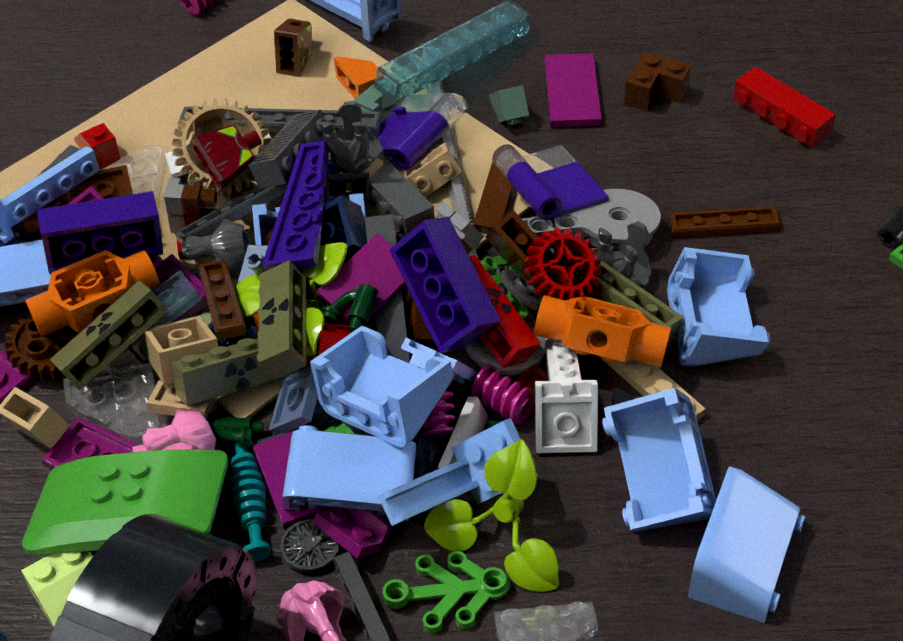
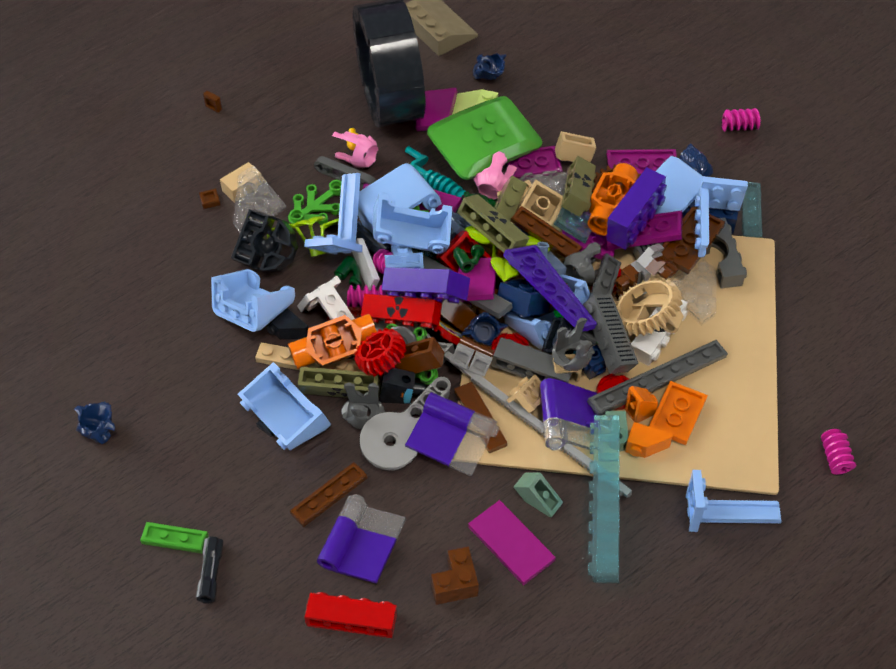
camera: 140 degrees right, 5 degrees up
red slope [74,123,121,169] -> none
dark red torso [192,125,262,190] -> none
reddish brown torso [274,19,312,76] -> none
light blue windscreen [688,466,805,623] -> none
none -> black connector [231,209,298,273]
none -> dark purple door [317,494,406,584]
none -> orange slope [625,386,658,423]
none -> reddish brown hips [637,243,679,280]
none -> orange plate [649,381,708,445]

